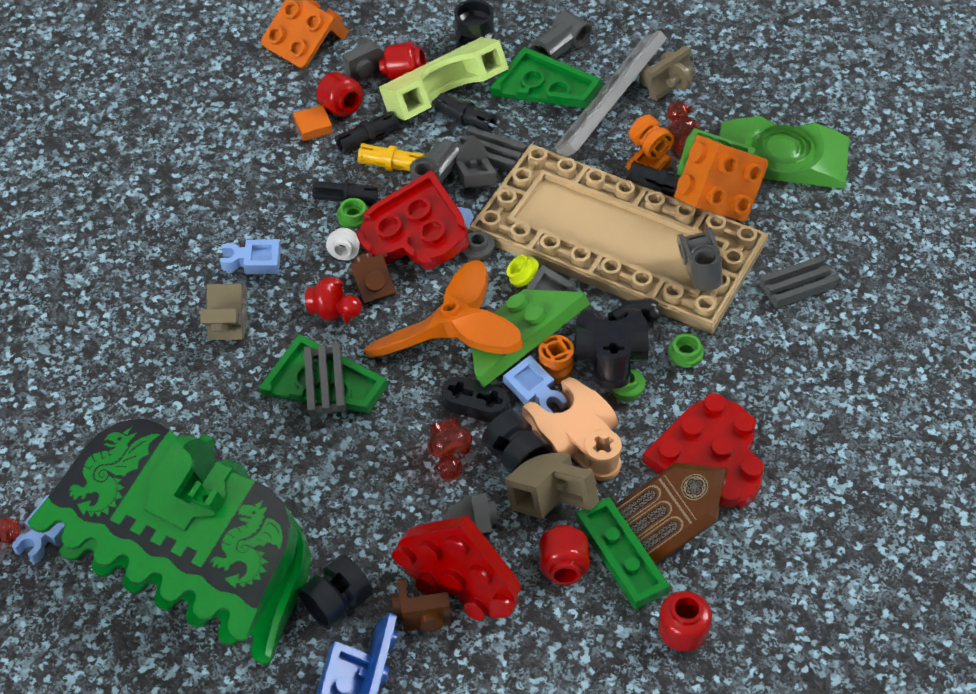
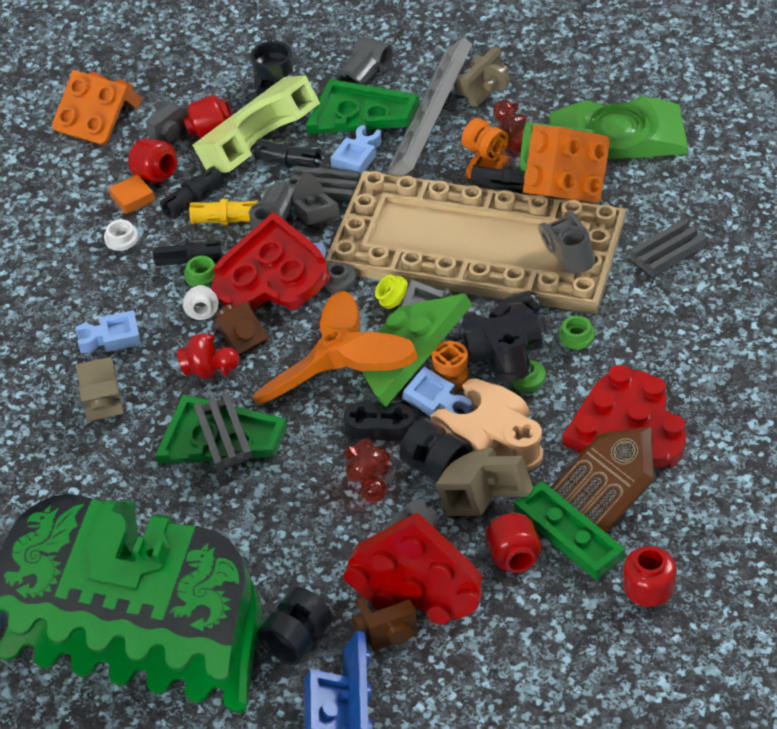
camera: 10 degrees left, 5 degrees down
none -> white plate [104,220,138,251]
none -> light blue plate [330,125,382,176]

